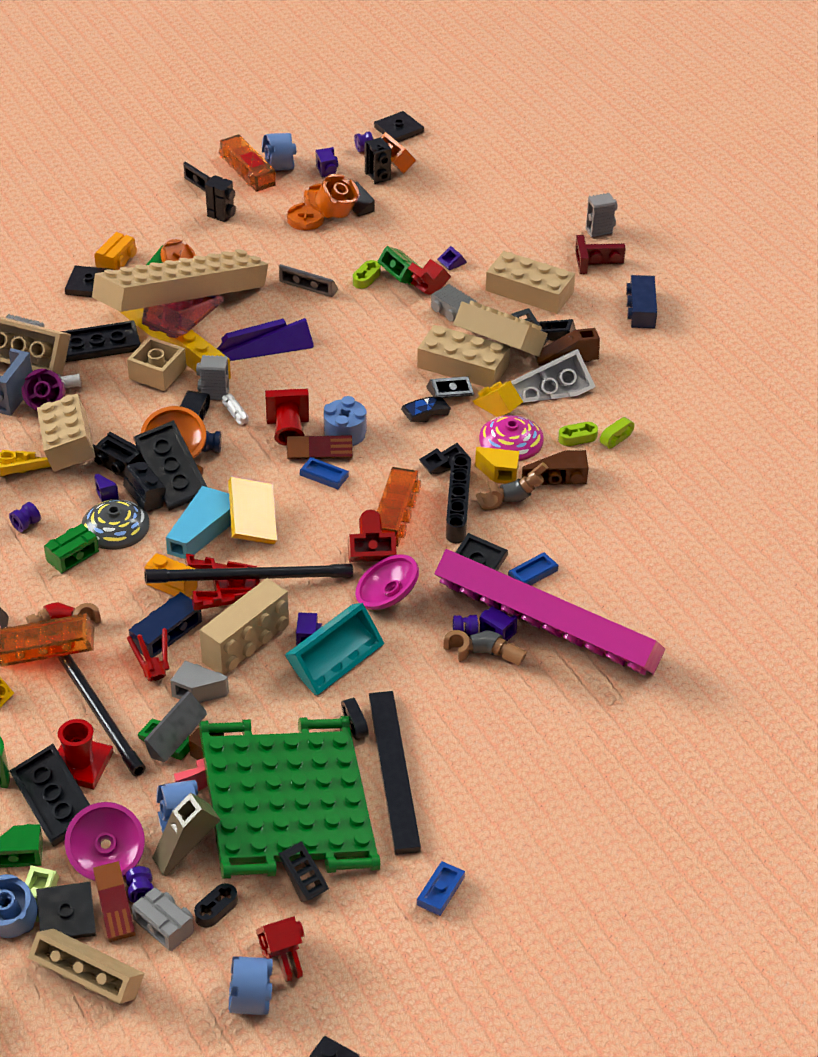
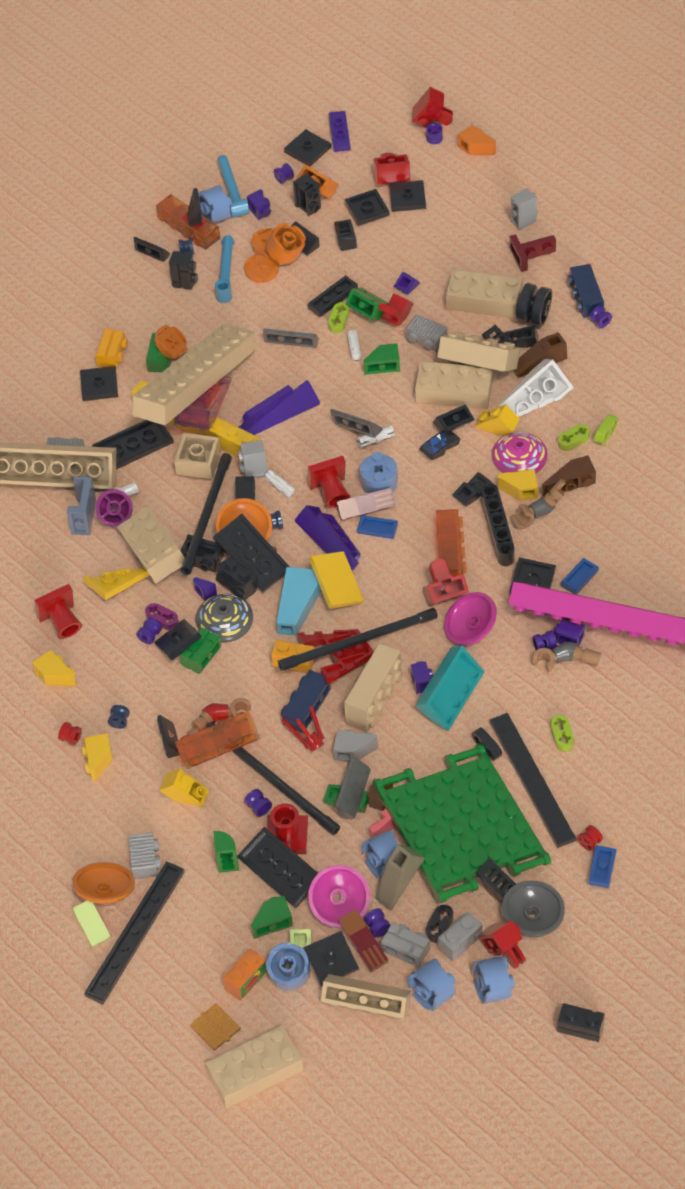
camera: 10 degrees left, 10 degrees up
none -> magenta beam [145,603,179,630]
none -> black plate [154,619,202,661]
none -> dark blue wheel [178,238,195,255]
none -> black piece [180,453,232,575]
none -> black slope [187,188,202,226]
none -> dark azure piece [215,235,235,303]
none -> dark azure piece [217,155,249,217]
none -> dark purple wheel [244,789,272,817]
none -> dark purple wedge [295,505,361,571]
none -> black plate [307,275,358,317]
none -> dark purple plate [329,111,351,152]
none -> flat silver slope [330,409,383,437]
none -> black slope [334,219,357,251]
none -> black plate [345,189,390,226]
none -> white axle [347,330,361,361]
none -> white pin [357,425,395,448]
none -> green slope [363,343,400,375]
none -> red brick [373,153,410,185]
none -> black plate [389,180,426,212]
none -> medium blue brick [407,959,456,1011]
none -> red brick [412,87,453,128]
none -> dark purple wheel [426,123,443,145]
none -> light grey brick [438,912,482,962]
none -> orange slope [458,124,496,155]
none -> dark grey dish [502,880,565,937]
none -> black wheel [516,283,552,327]
none -> lime beam [551,715,574,752]
none -> red wheel [577,825,603,851]
none -> dark purple wheel [590,305,612,328]

